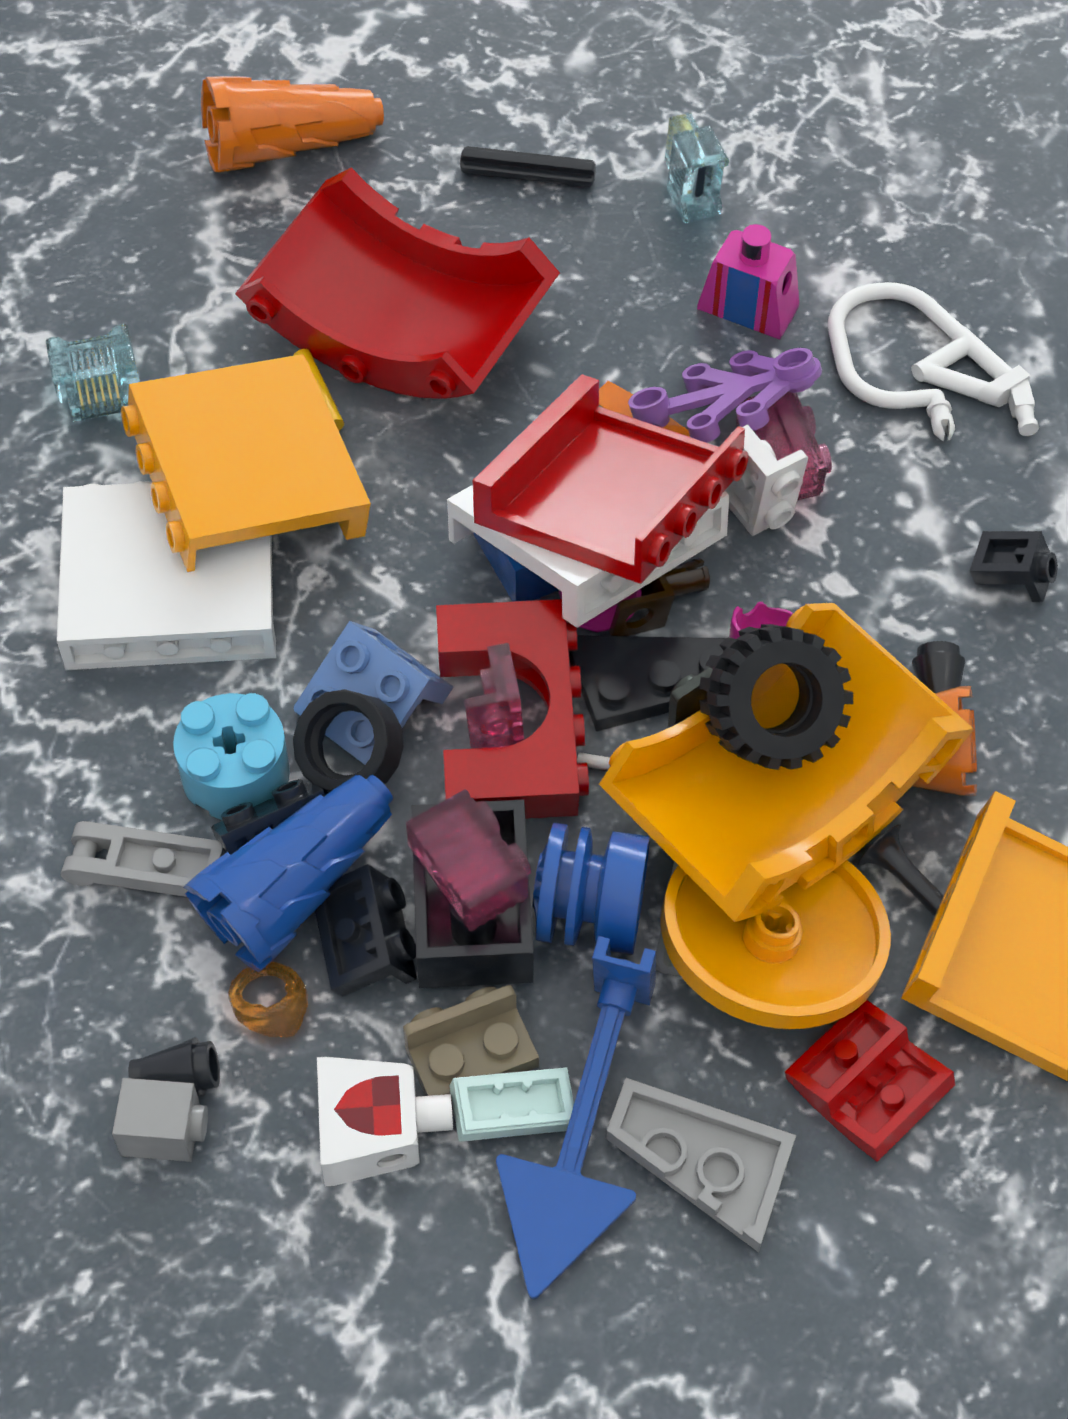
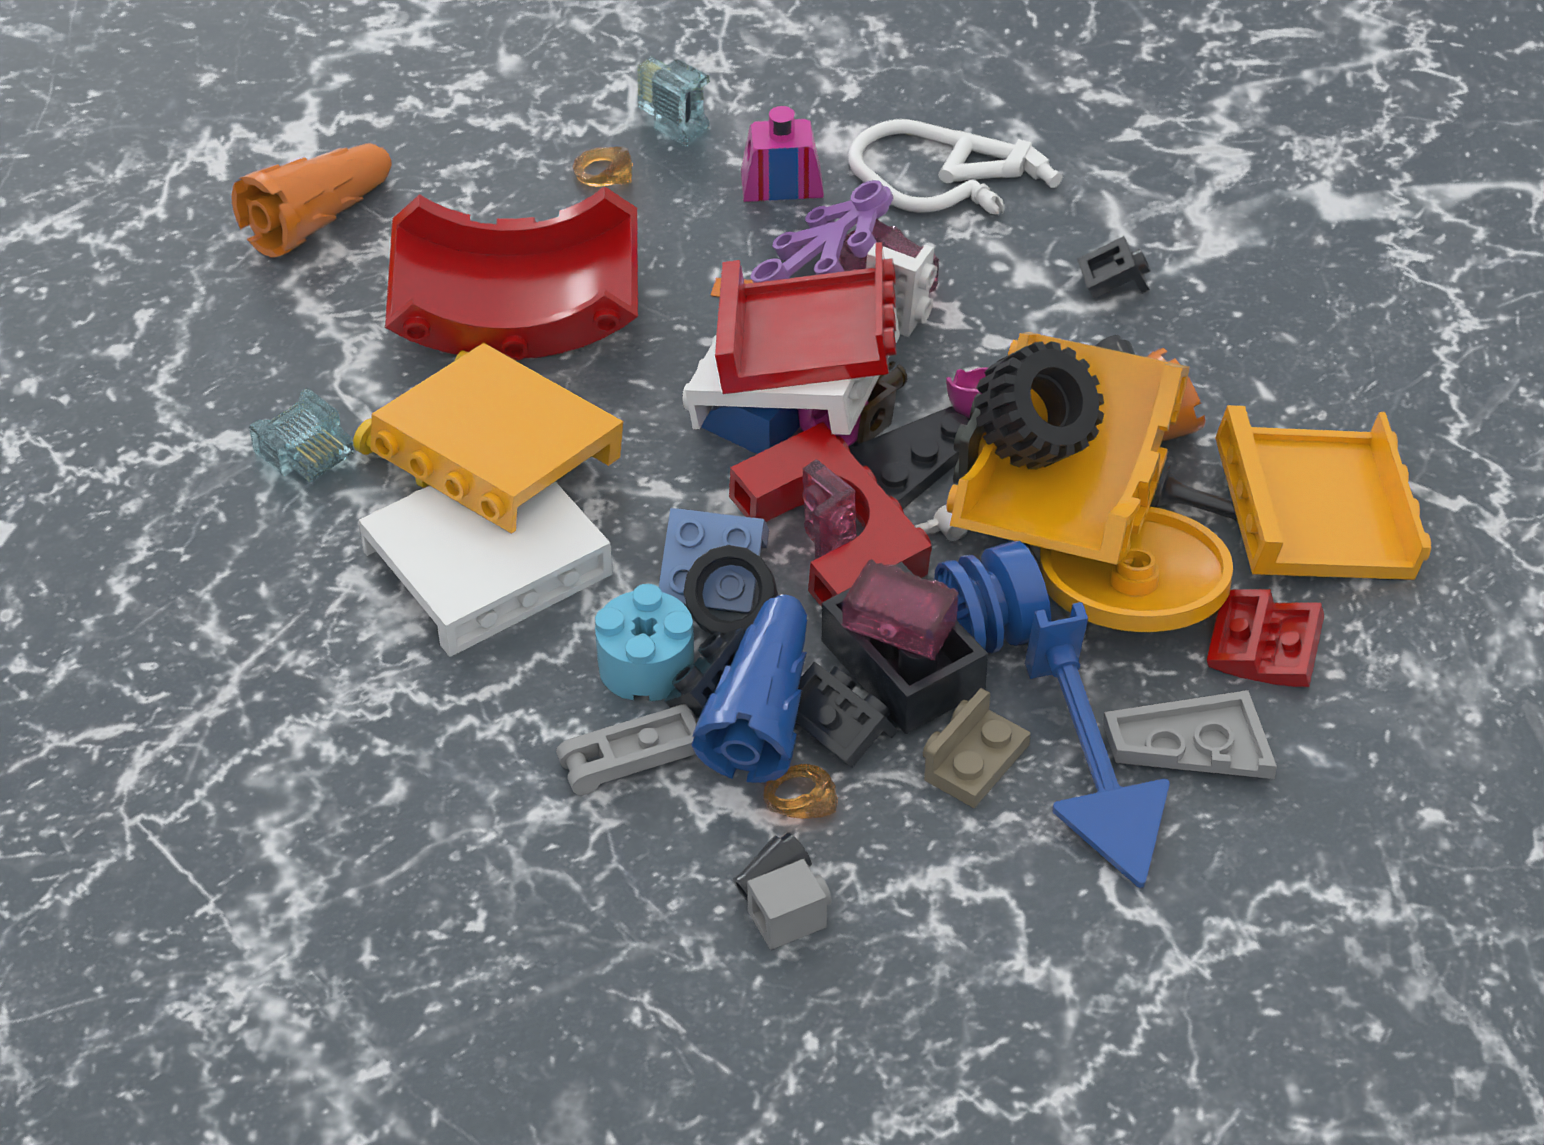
camera: 30 degrees left, 10 degrees down
white torso [317,1057,453,1187] -> none
light aqua plate [449,1067,574,1142] -> none
black axle [460,146,596,187] -> none
none -> clear orange piece [572,146,632,186]

